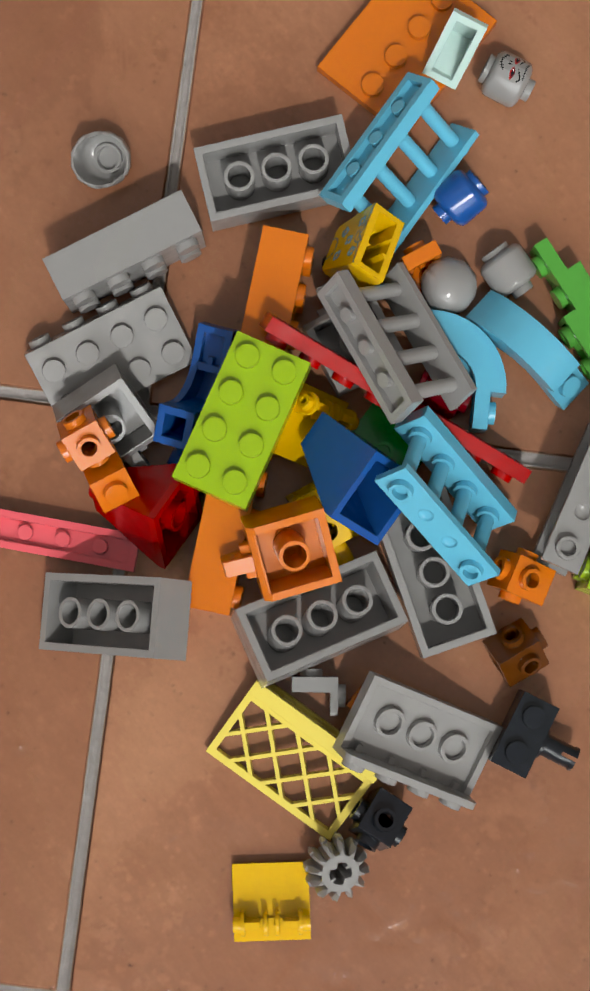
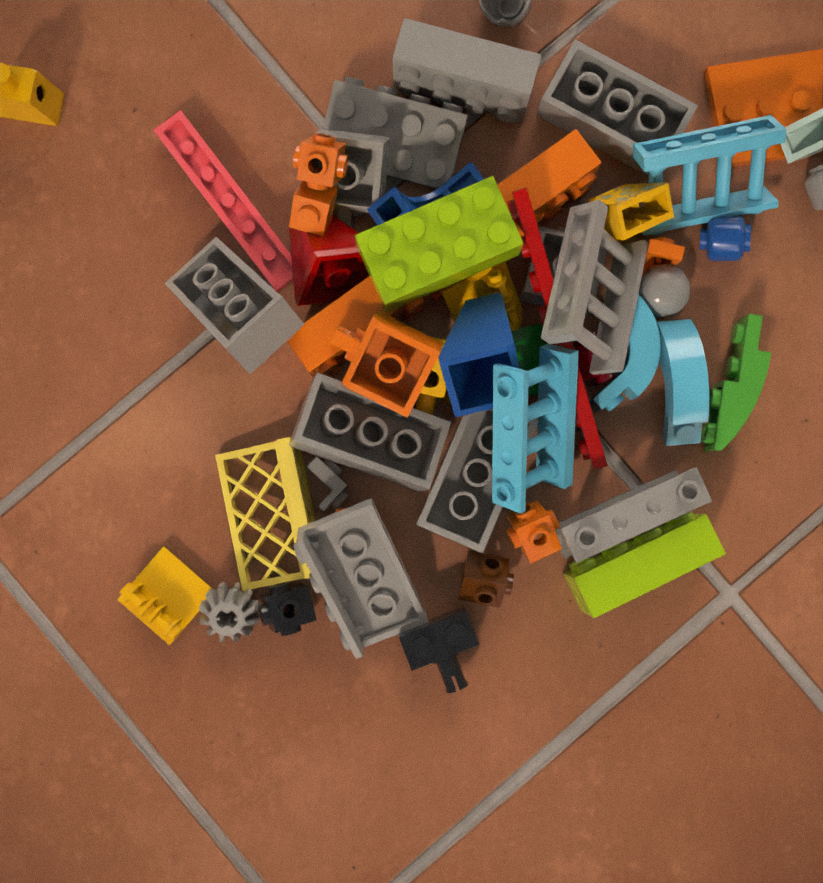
camera: 40 degrees right, 0 degrees up
light grey head [480,241,537,299] -> none

